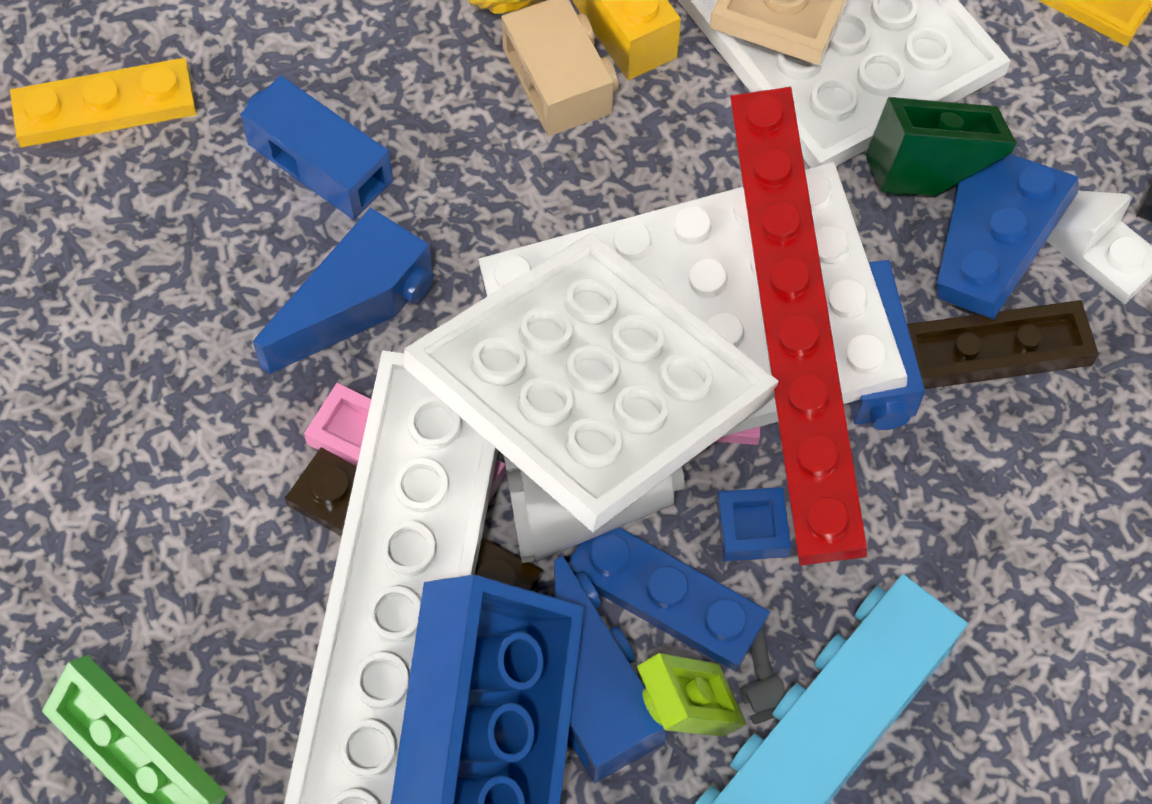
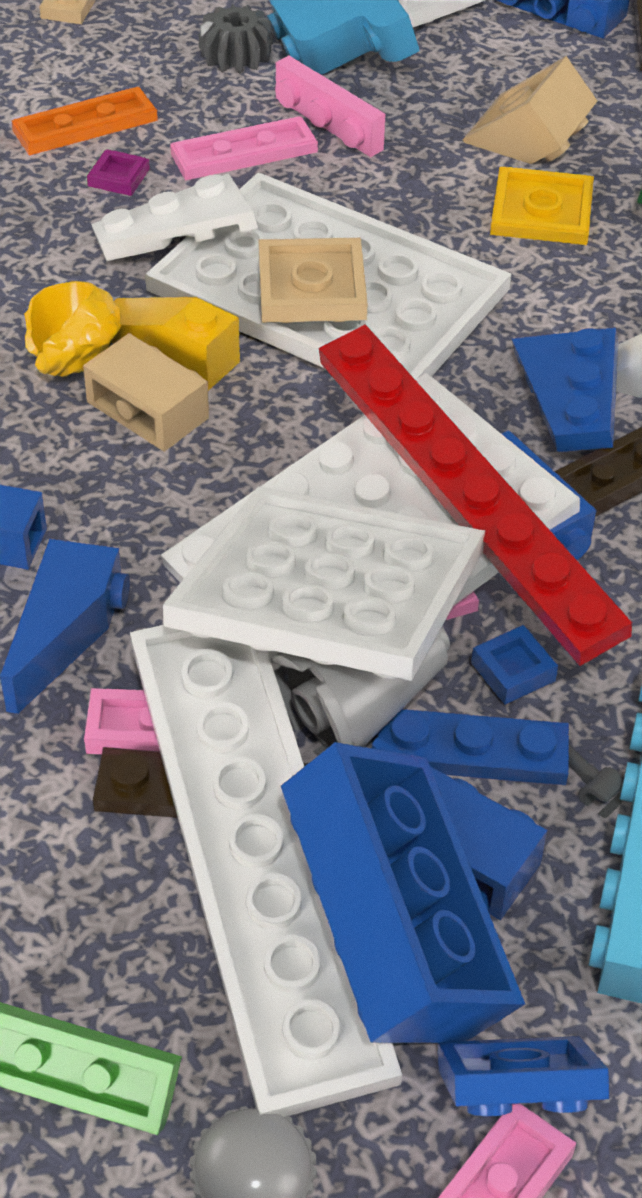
camera: 25 degrees left, 15 degrees down
lime plate [637,653,747,737] -> none
dark green slope [865,97,1017,196] -> none

